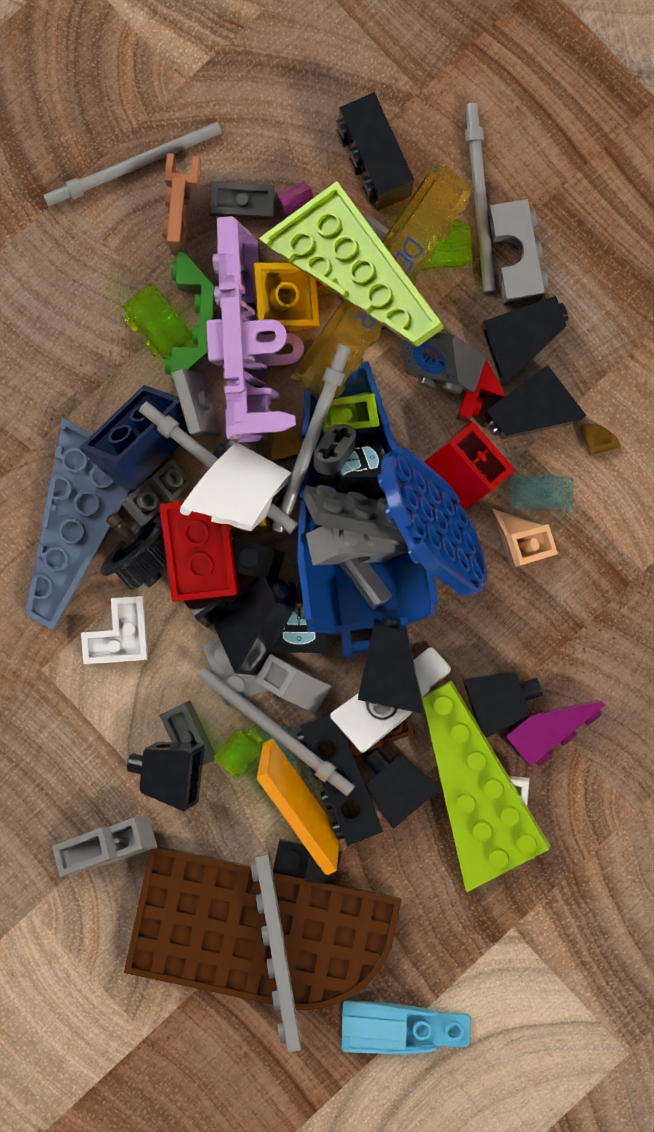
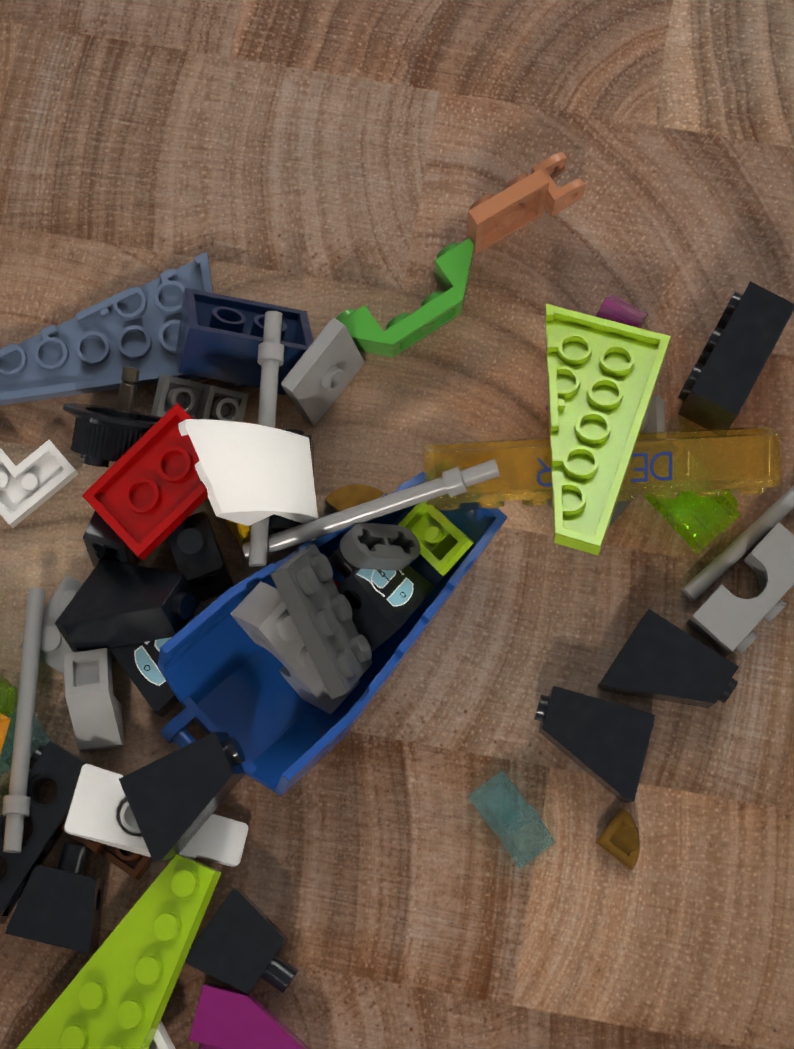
camera: 55 degrees right, 10 degrees down
light grey bar [44,122,222,207] -> none
clear neon green brick [122,283,193,360] -> none
lavender piece [206,216,304,445] -> none
dark grey plate [210,182,275,219] -> none
yellow slope [252,263,320,332] -> none
light grey slope [339,557,392,610] -> none
blue plate [377,447,487,597] -> none
dark grey slope [401,332,487,394] -> none
red slope [424,420,515,510] -> none
red slope [456,359,505,422] -> none
light nougat slope [492,509,558,568] -> none

